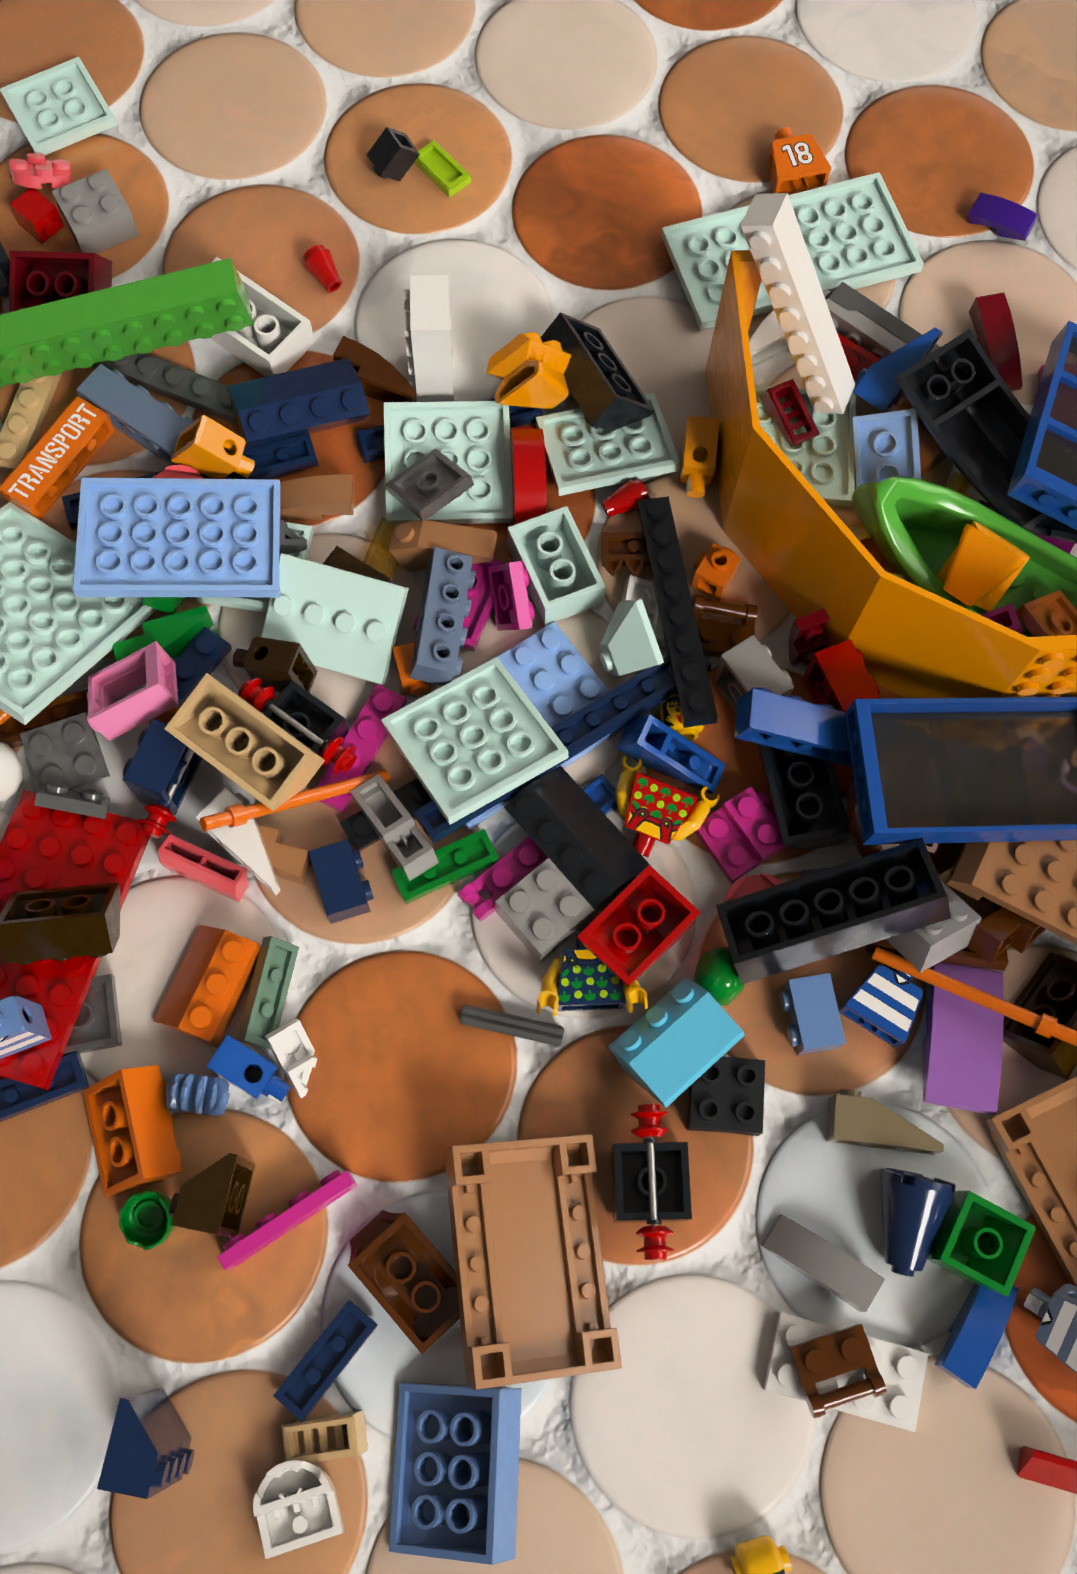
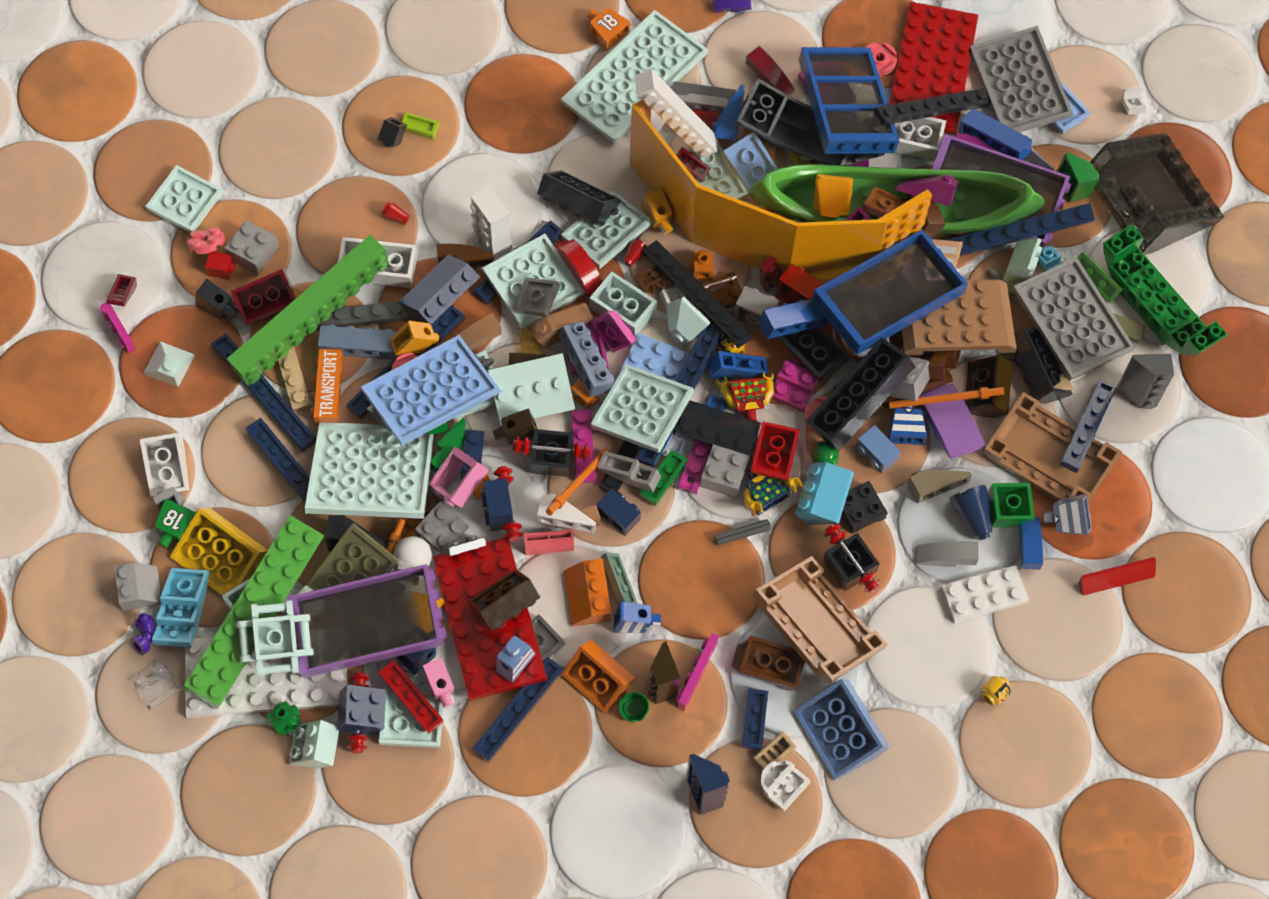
camera: 30 degrees left, 5 degrees down
tan slope [164,673,325,811] -> none
medium blue gear [165,1073,230,1116] -> none
white slope [264,1018,318,1098] -> none
light orange piece [486,332,572,409] -> none
reddish brown plate [788,1324,887,1419] -> none

